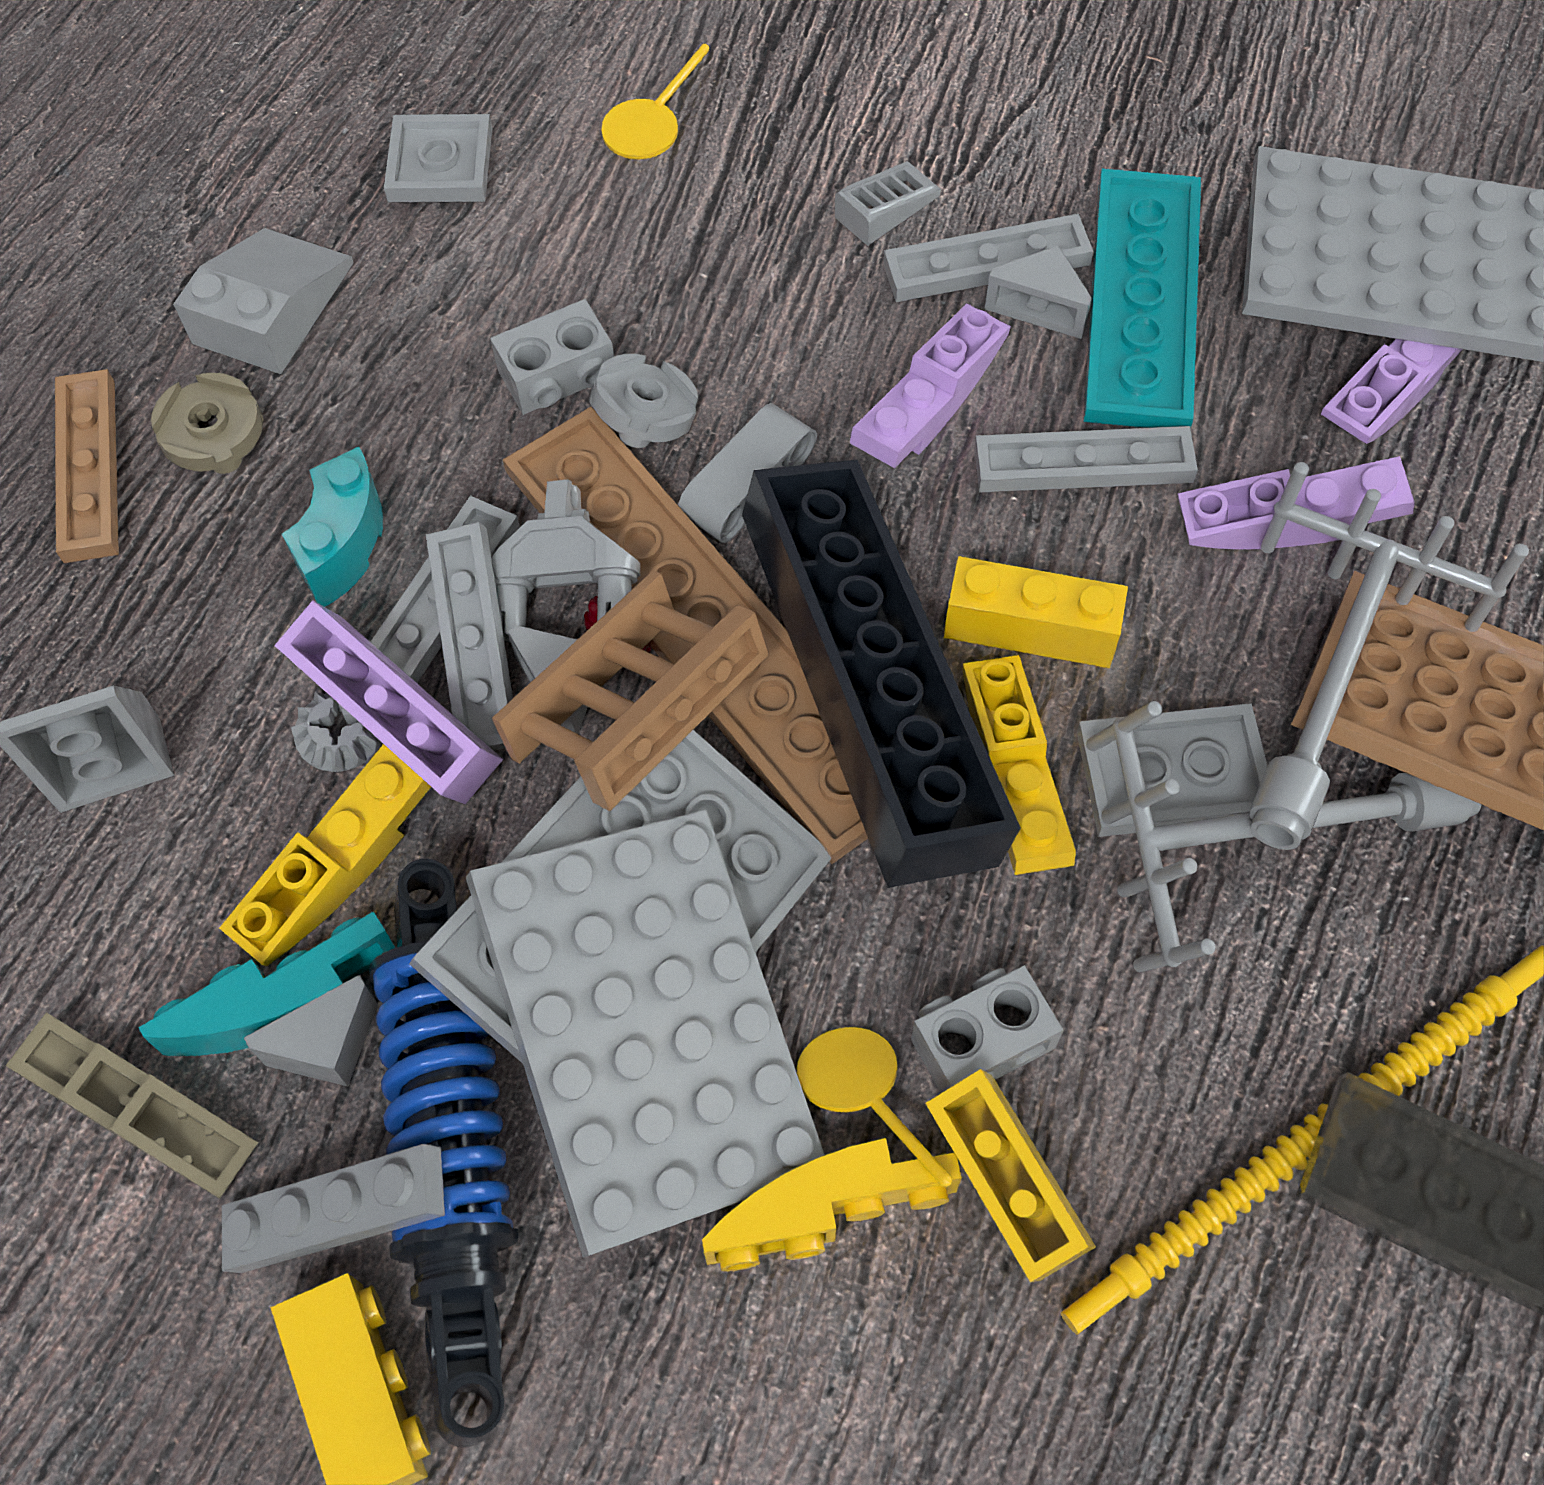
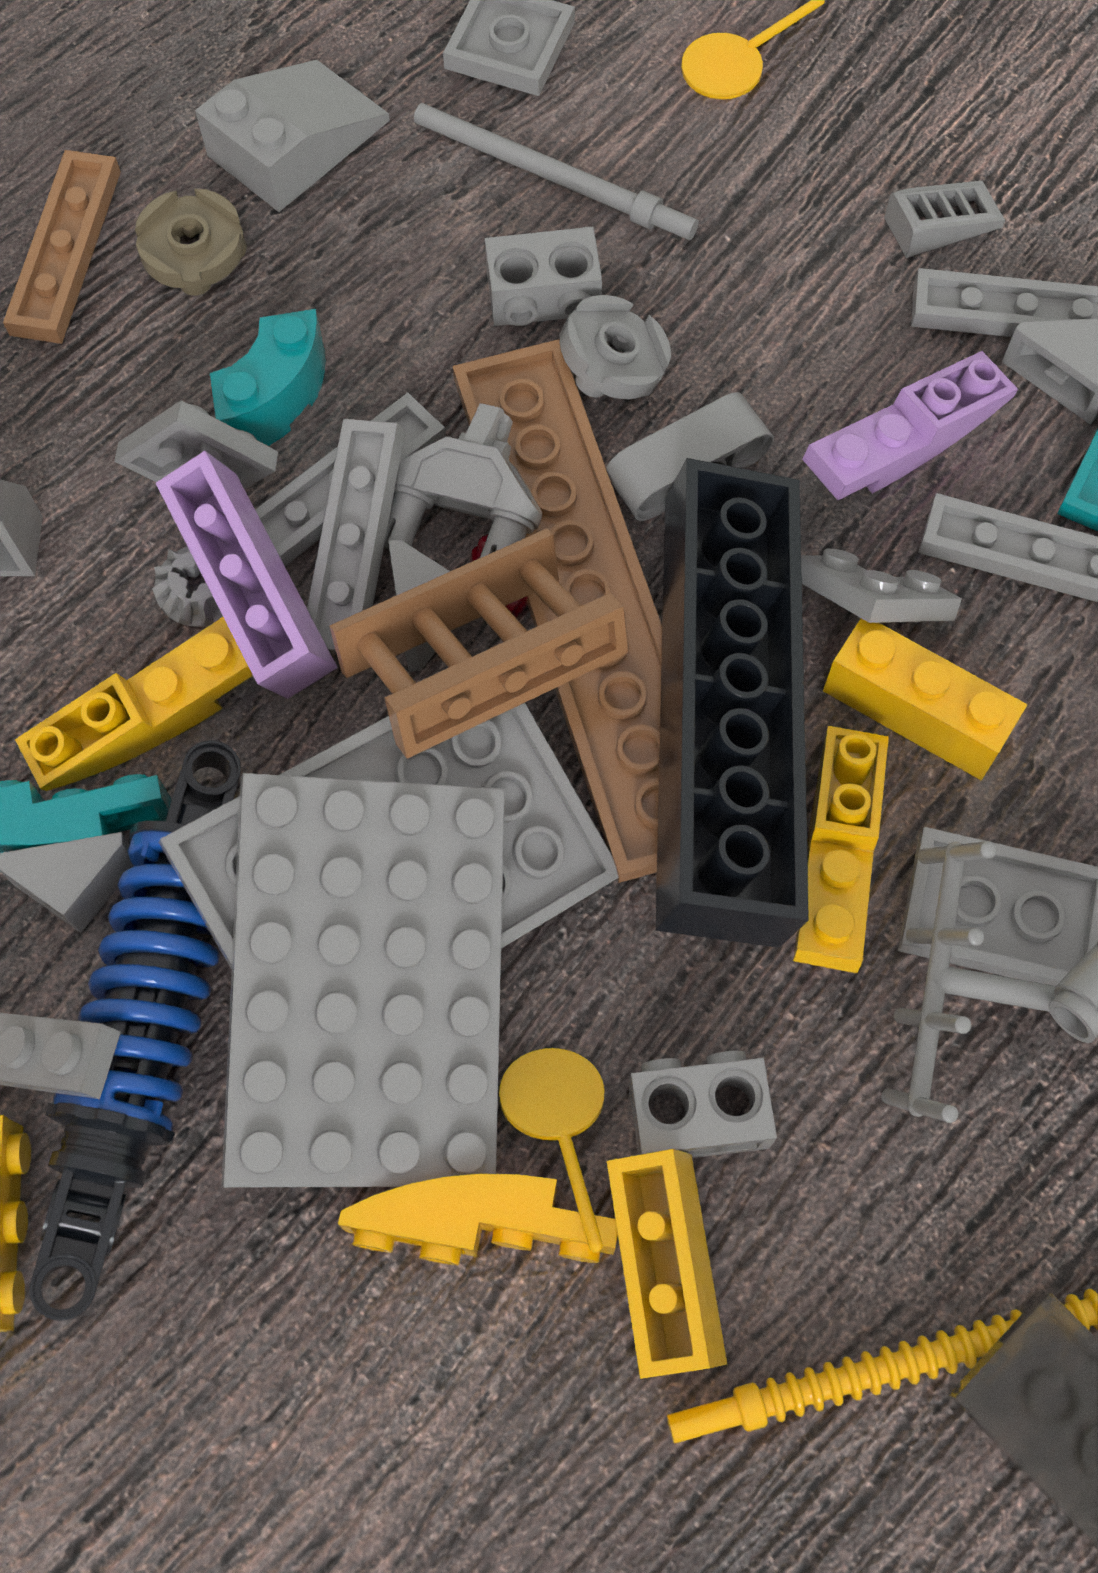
camera: 20 degrees right, 5 degrees up
none -> light grey plate [114,400,278,489]
none -> light grey bar [414,103,699,241]
none -> light grey plate [801,549,962,623]

